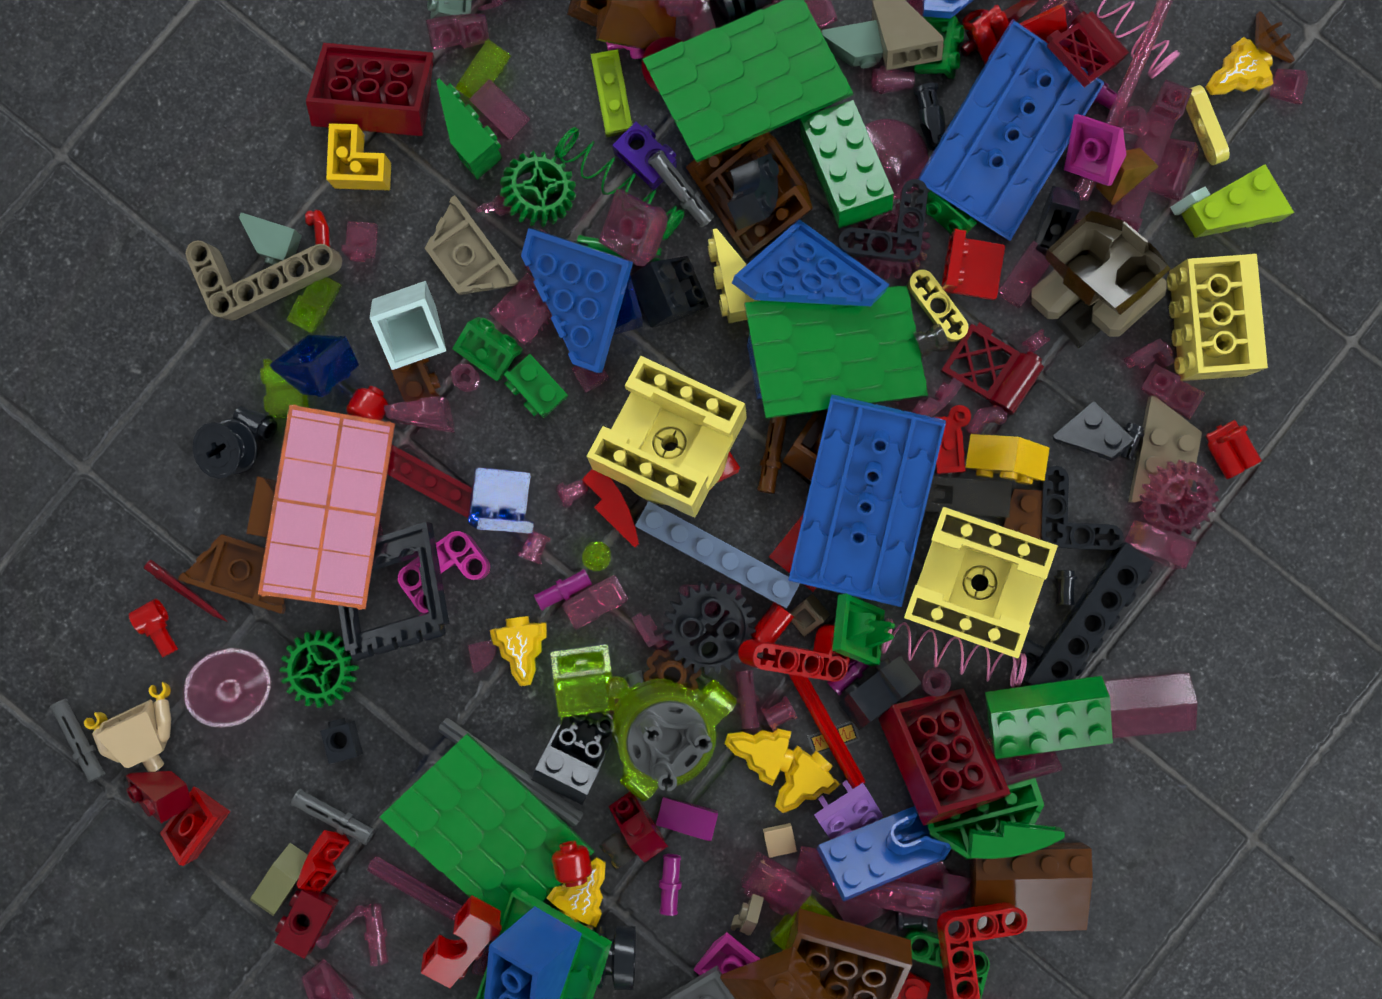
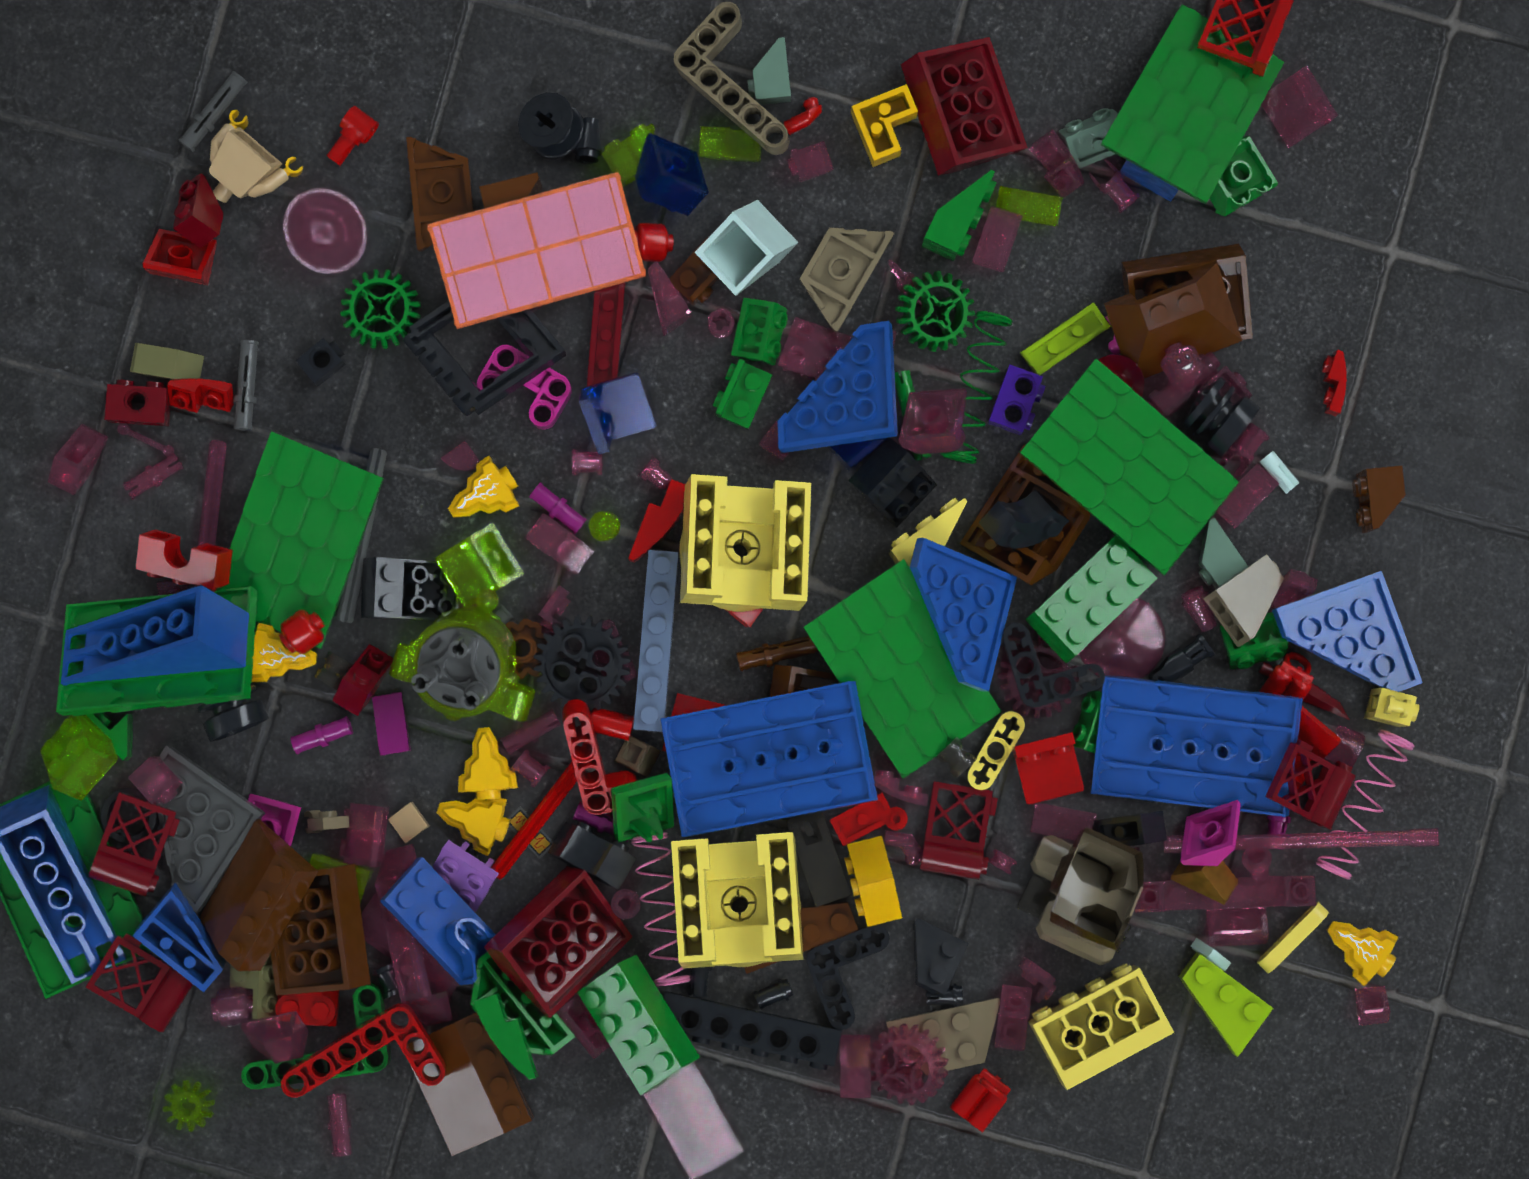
camera: 65 degrees right, 0 degrees up
dark red bar [144,559,229,623] -> none
dark grey pin [648,150,714,227] -> none
reddish brown piece [1255,11,1295,63] -> none

